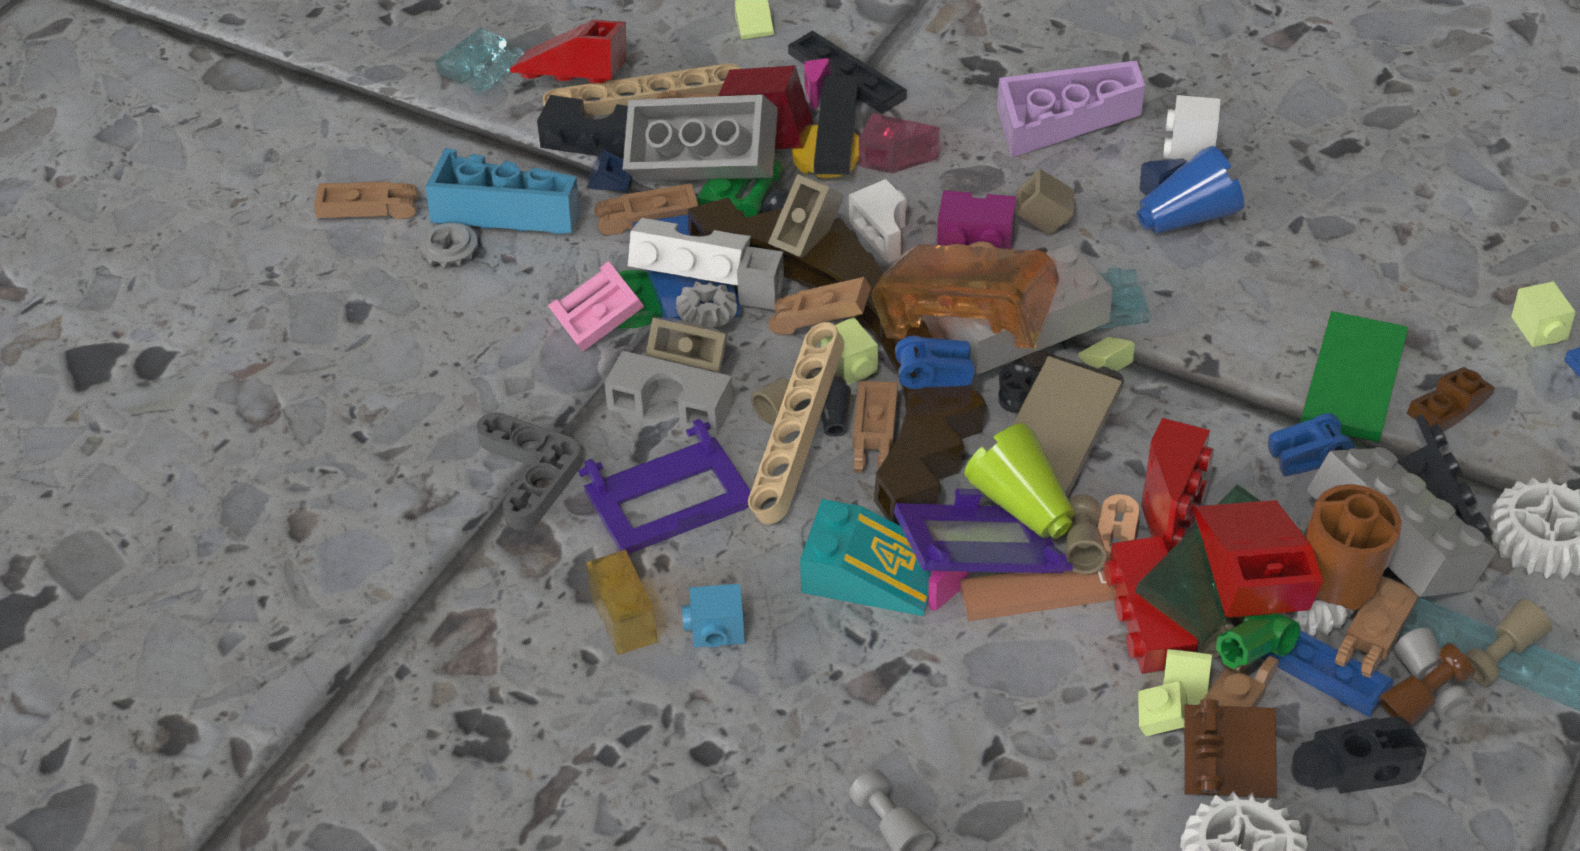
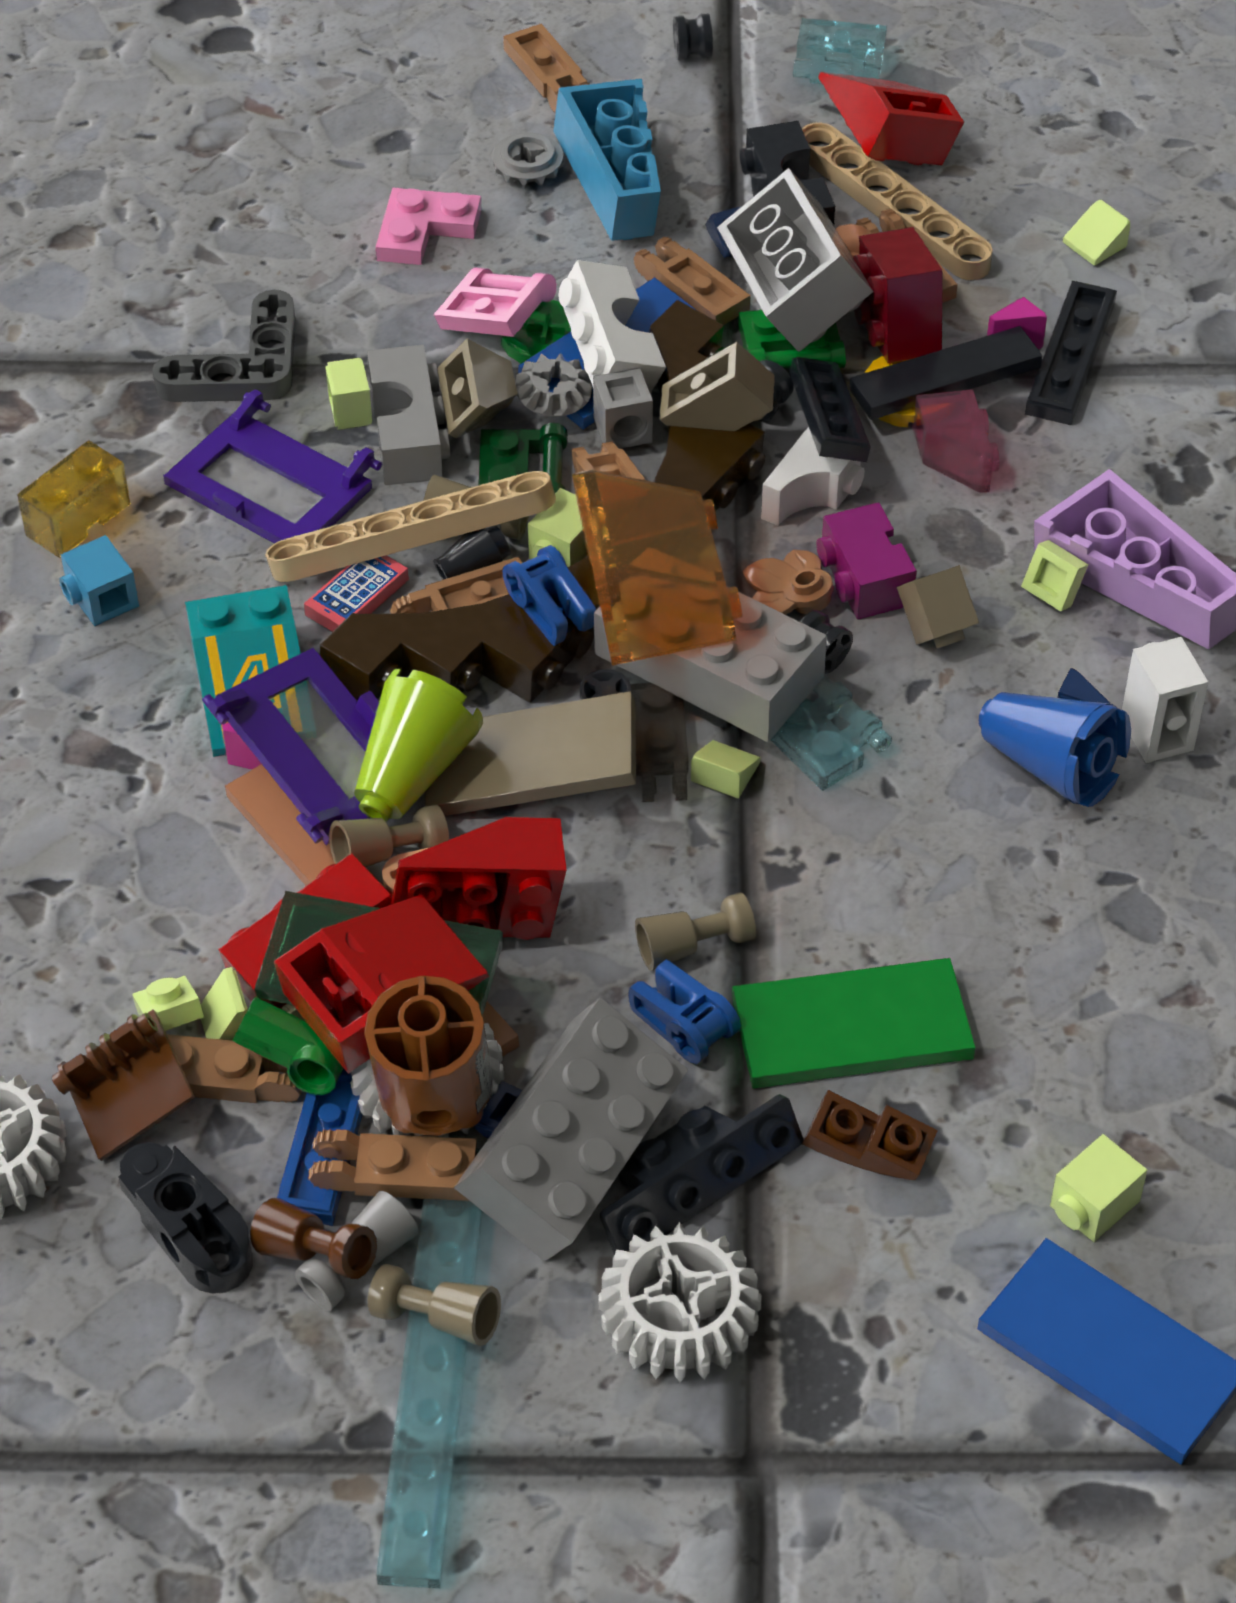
camera: 60 degrees right, 5 degrees up
none -> tile [304,555,409,632]
none -> yellowish green slope [326,358,372,430]
none -> bright pink plate [376,188,482,265]
none -> dark green plate [478,423,568,493]
none -> dark tan piece [635,892,756,971]
none -> black wheel [673,13,713,60]
none -> black tile [789,357,871,462]
none -> yellowish green plate [1021,540,1089,611]

